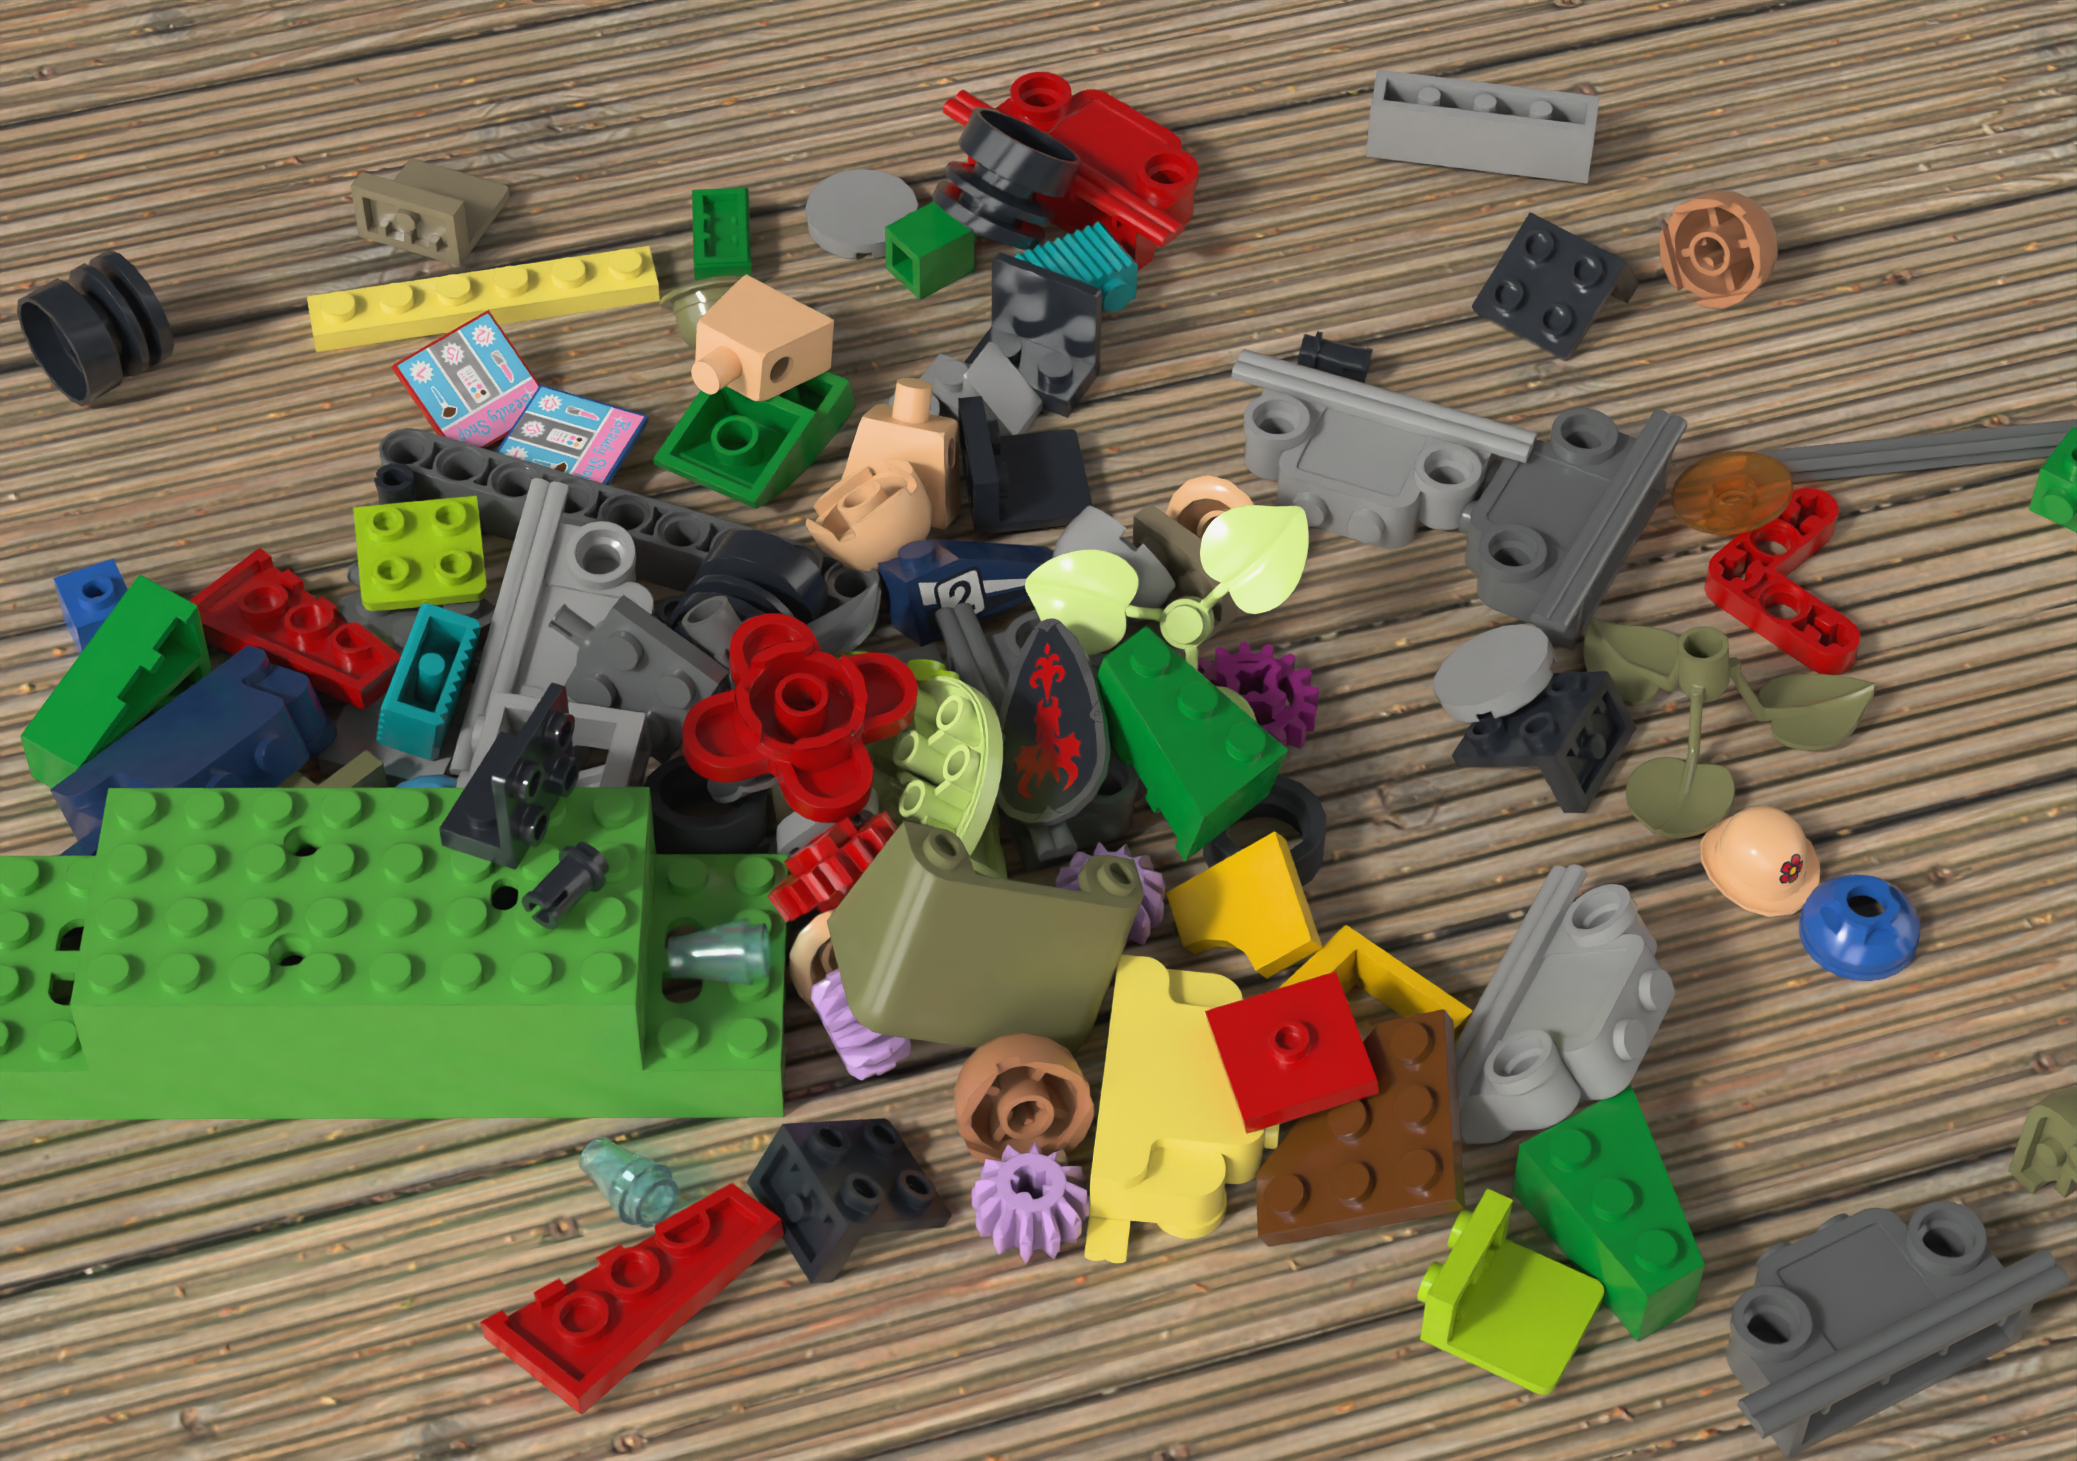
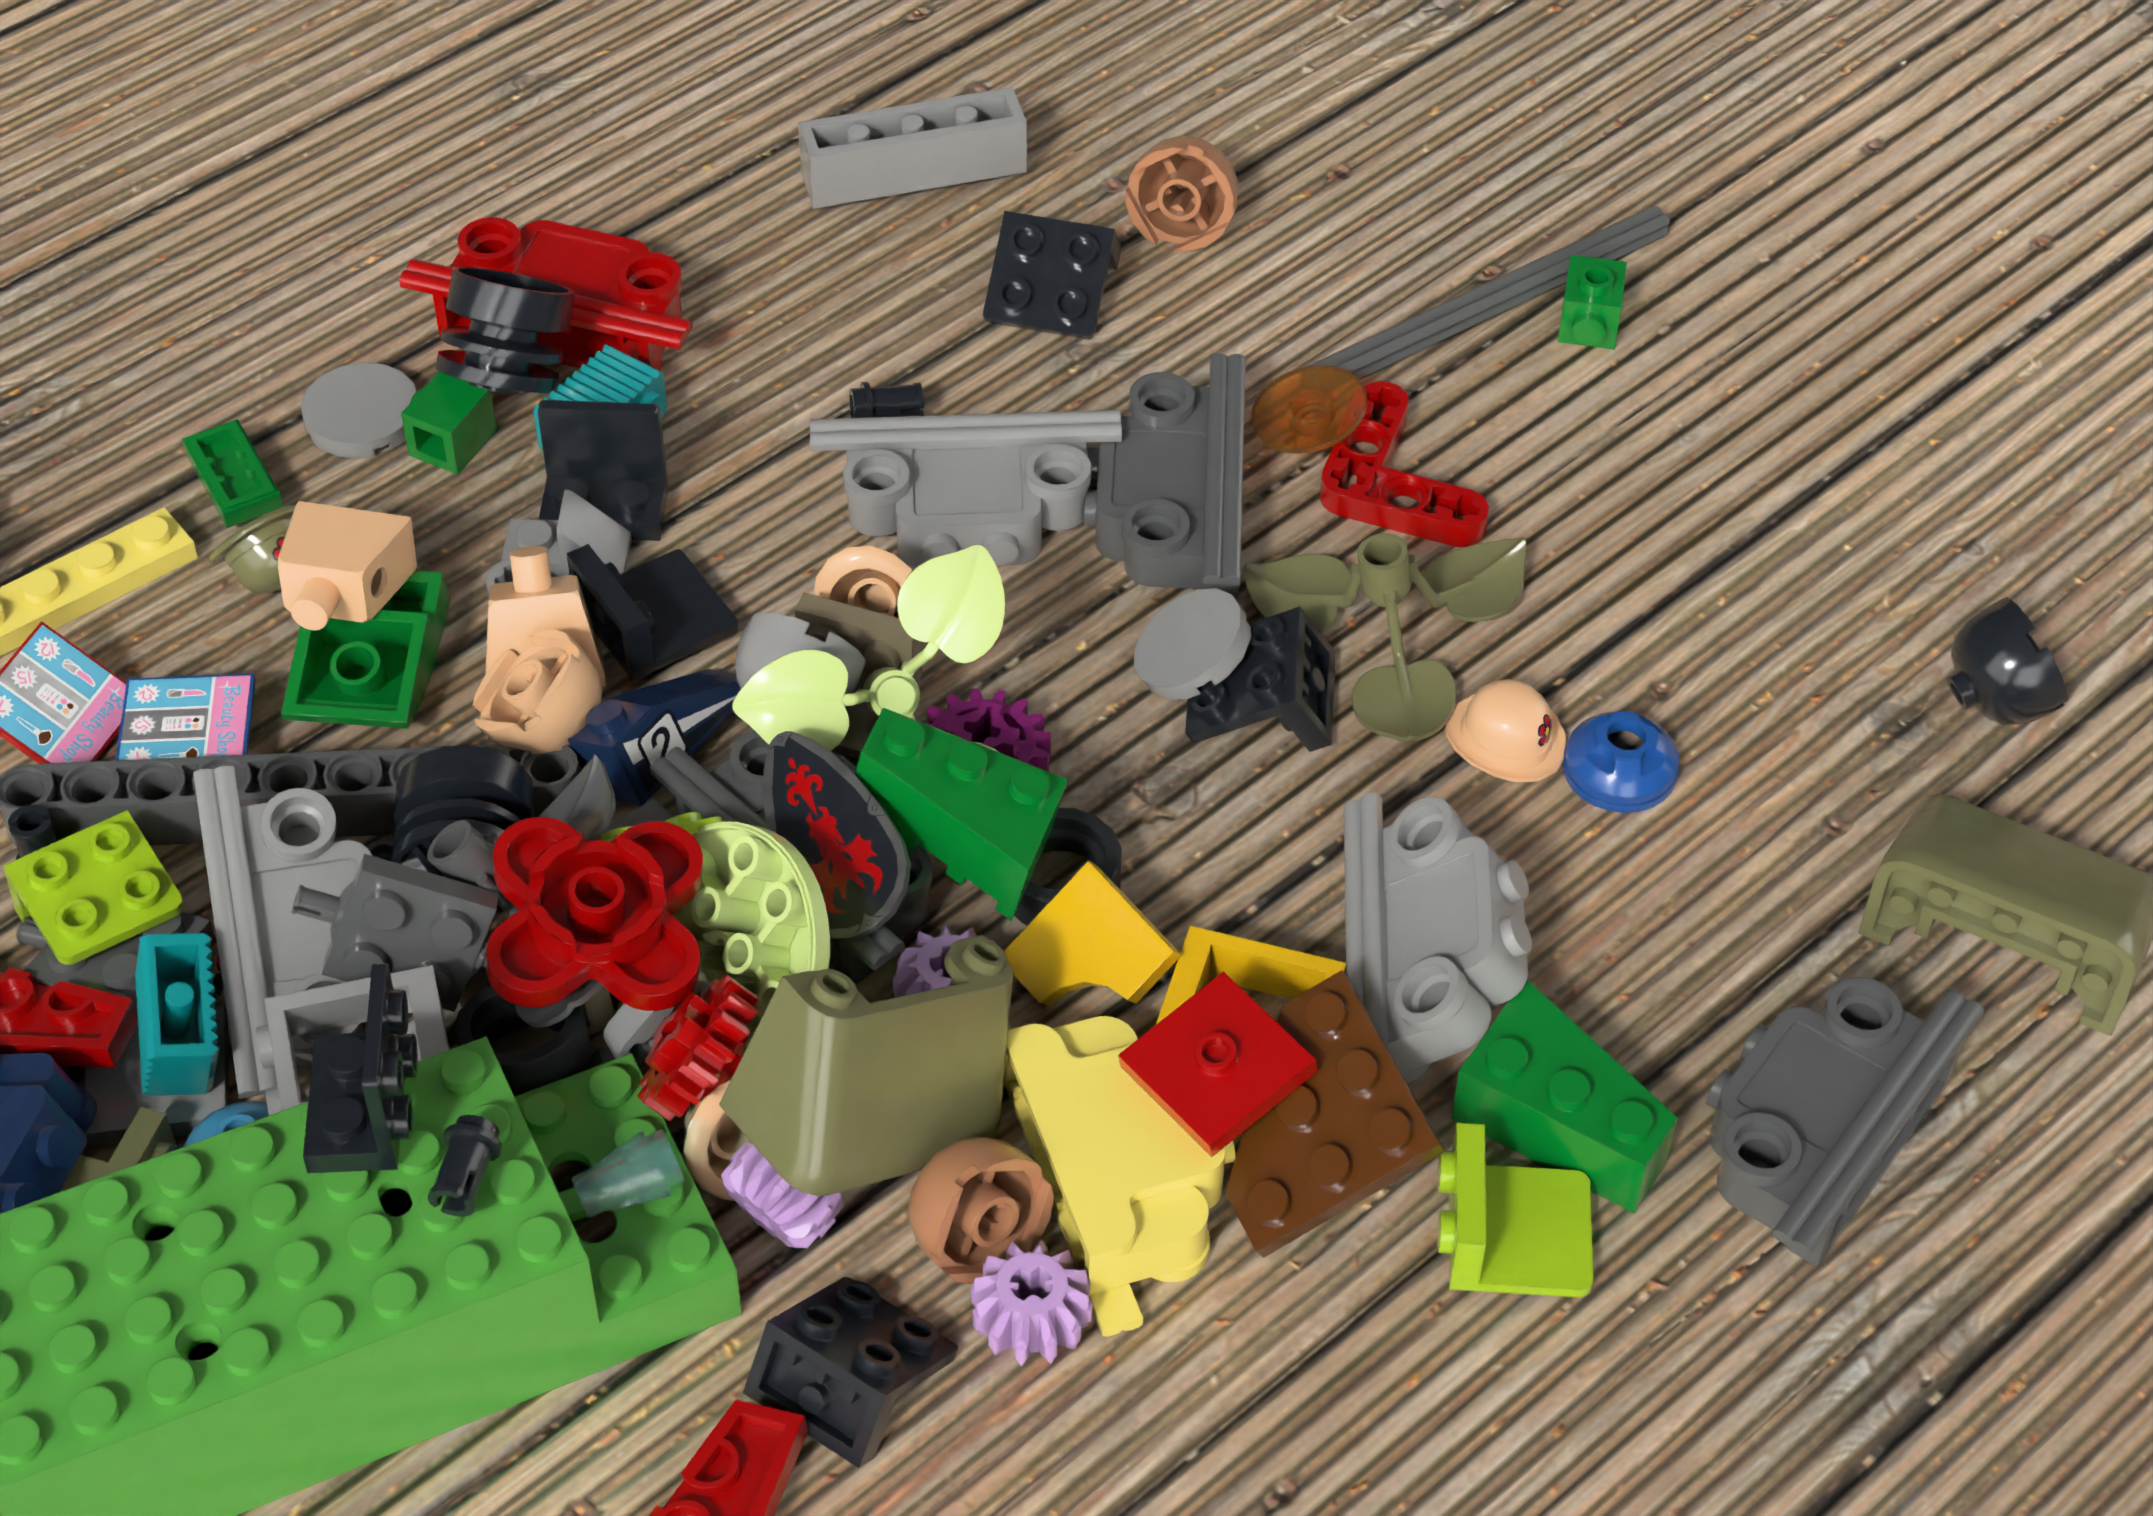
camera: 25 degrees left, 0 degrees up
clear light blue cone [579,1137,678,1228] -> none

